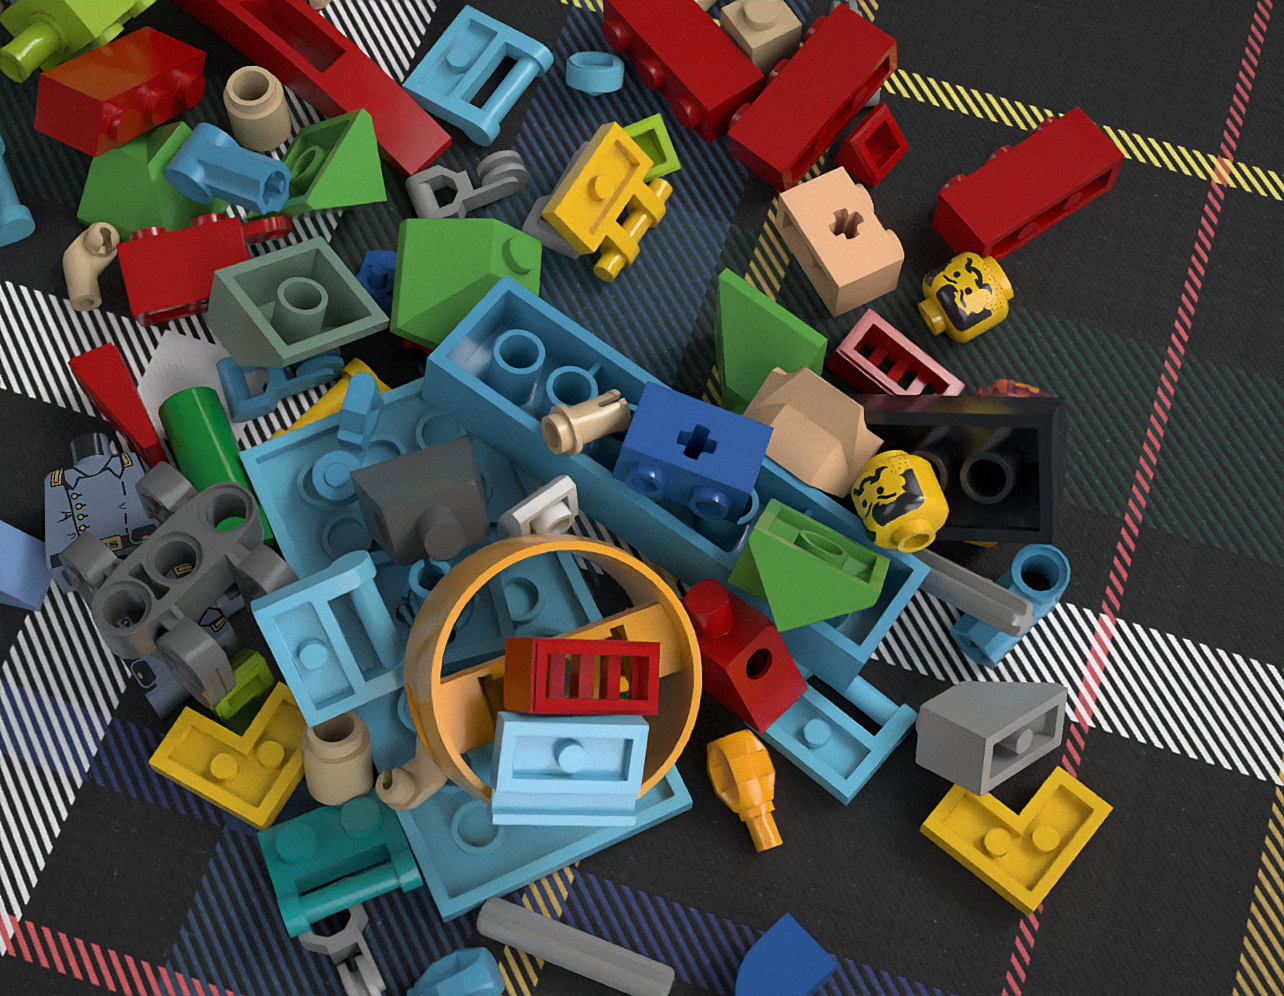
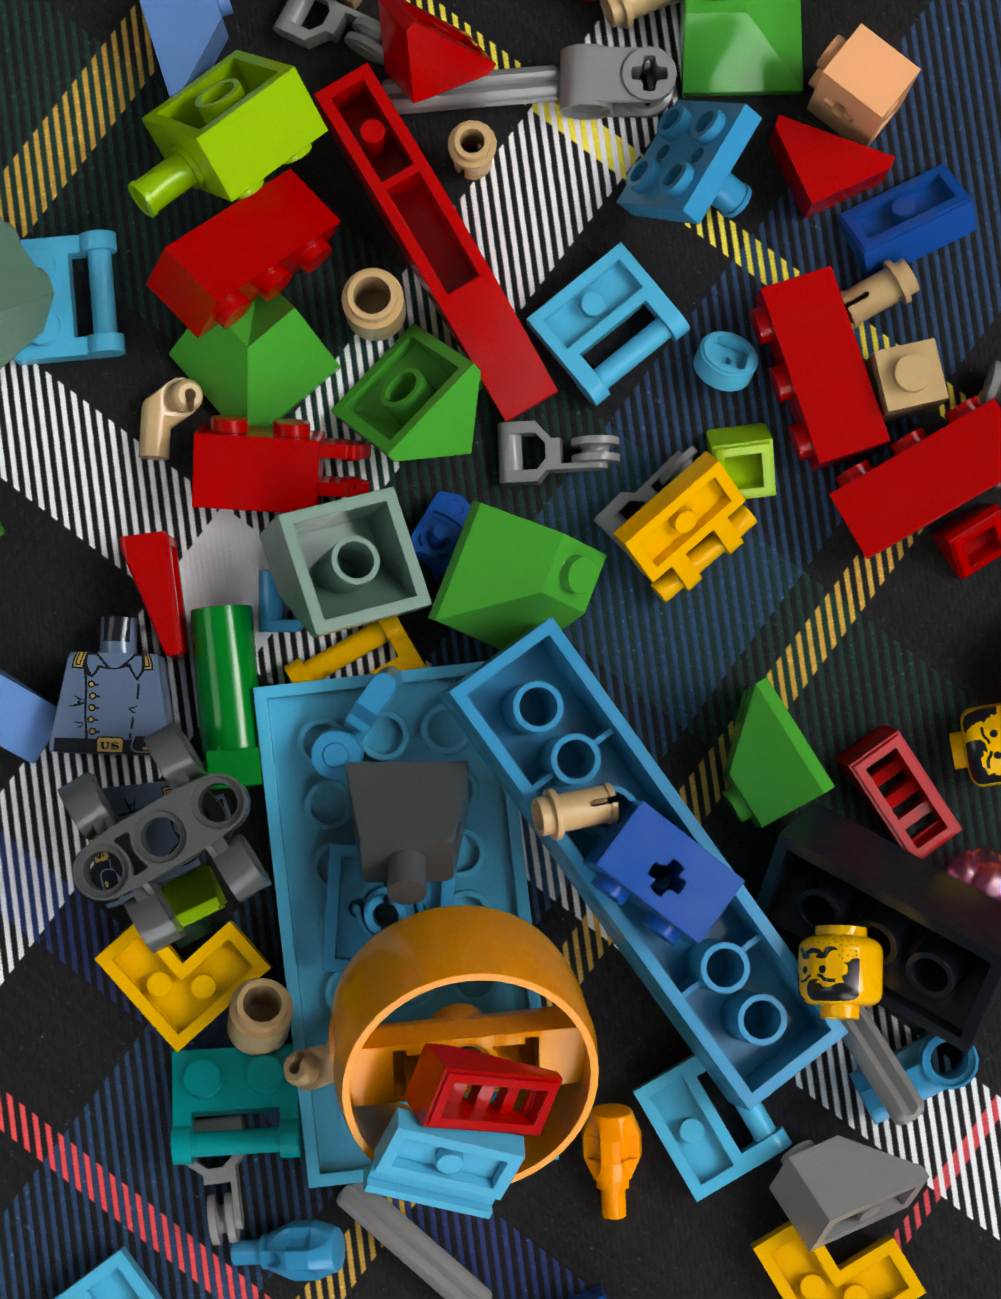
camera: 20 degrees right, 20 degrees up
dark azure piece [164,122,292,215] -> none
medium azure plate [250,550,406,728] -> none
white slope [497,475,579,541] -> none
red torso [680,578,808,735] -> none
bright green slope [727,498,890,632] -> none
light nougat slope [743,366,884,498] -> none
light nougat brick [776,166,904,318] -> none

